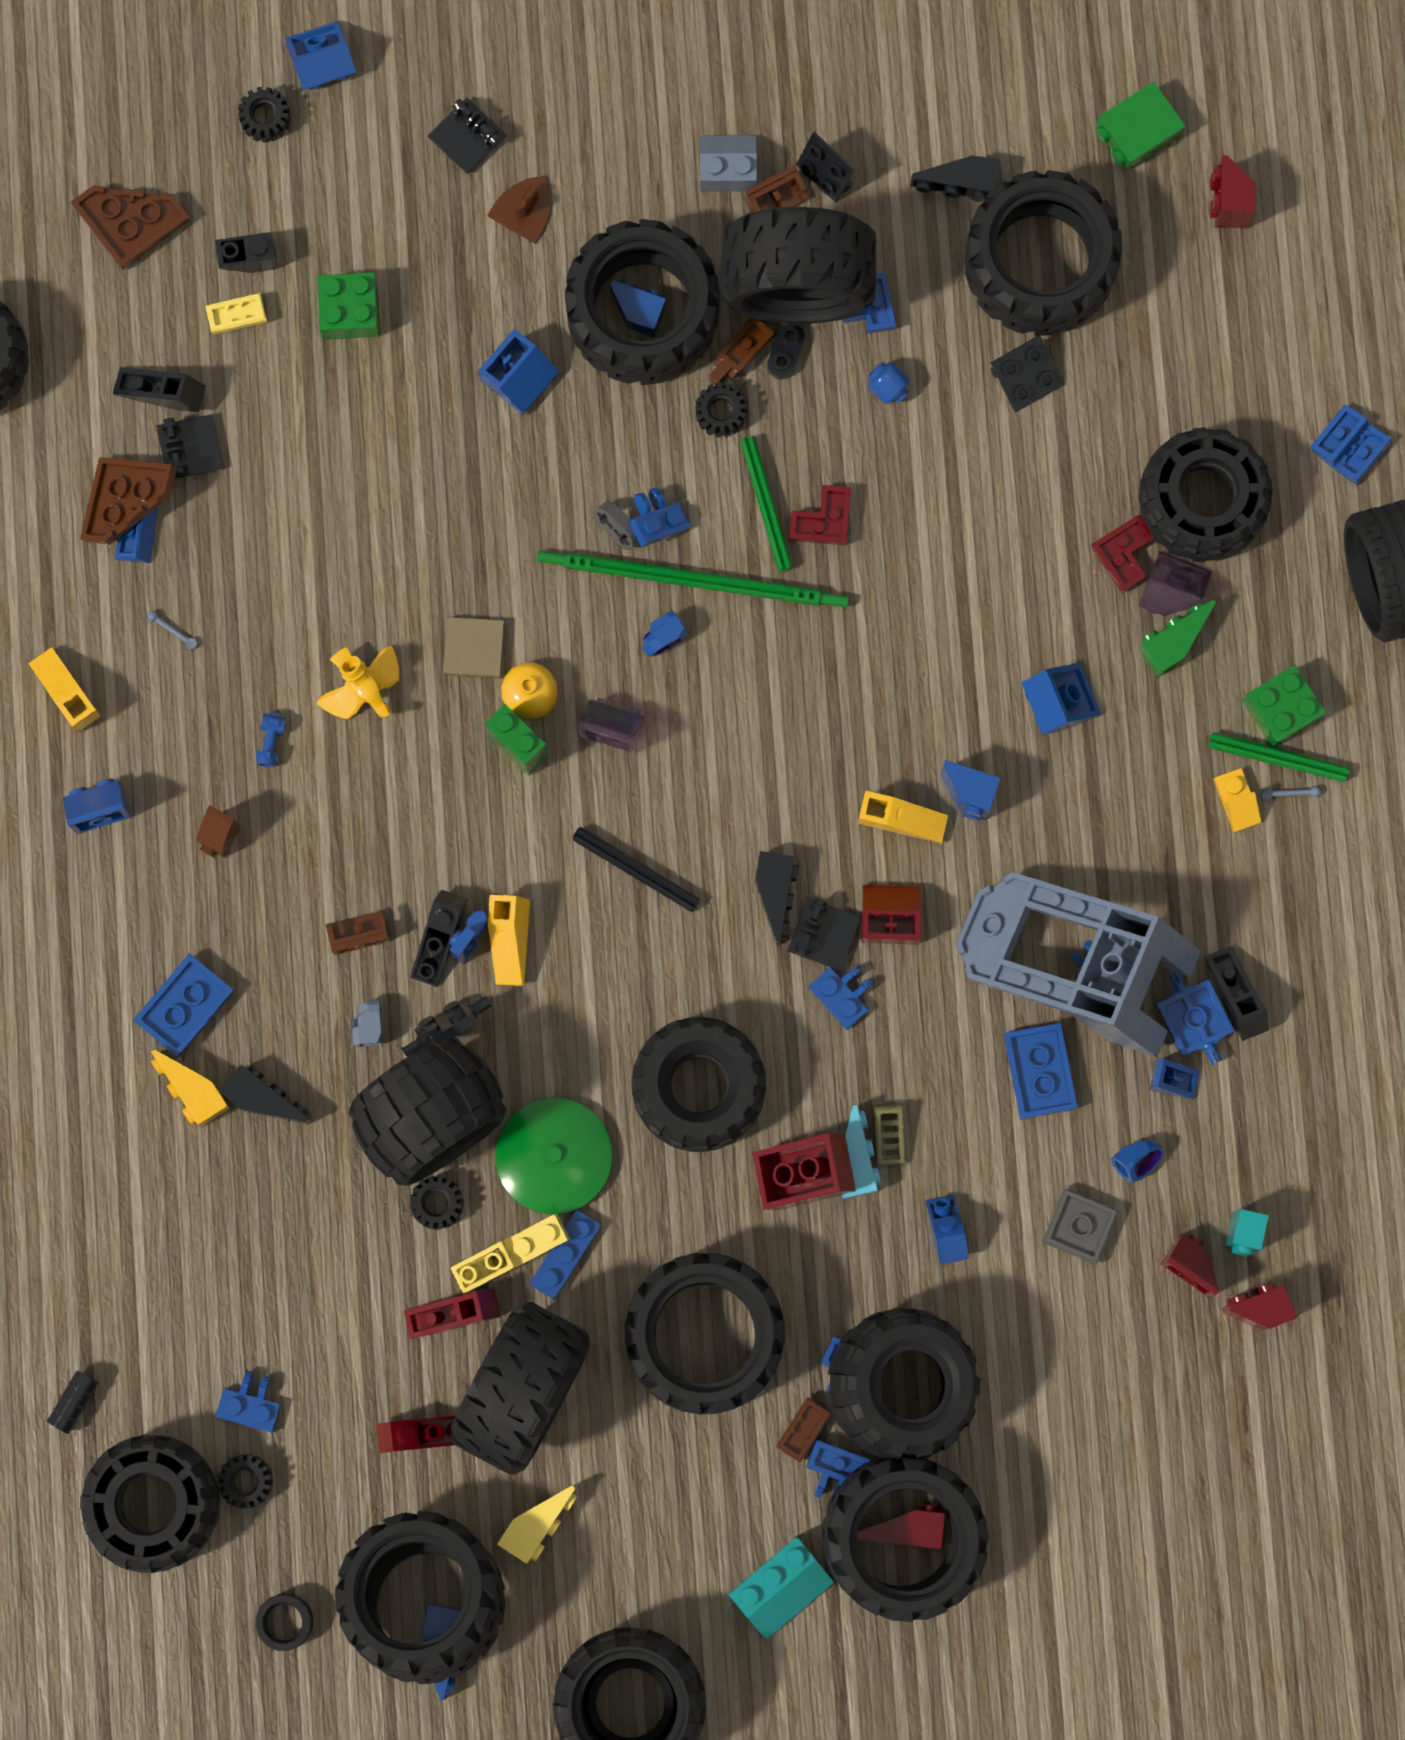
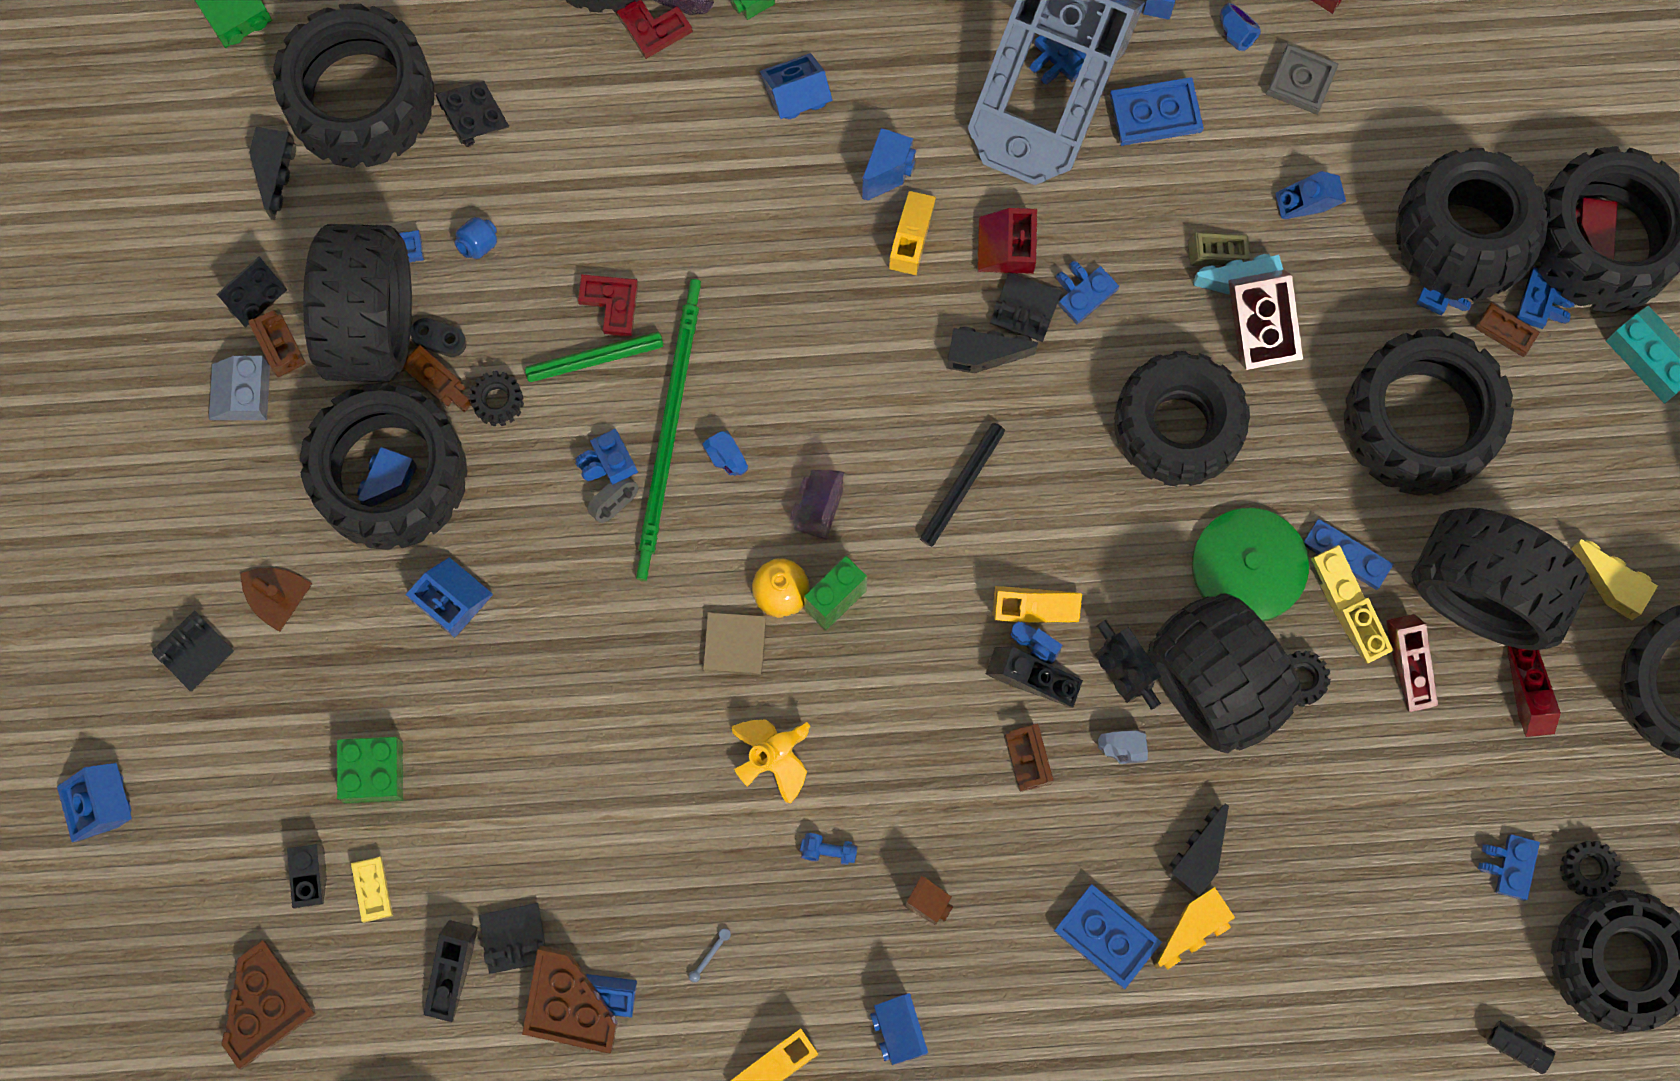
camera: 90 degrees left, 5 degrees down
black tyre [238,87,291,143] -> none

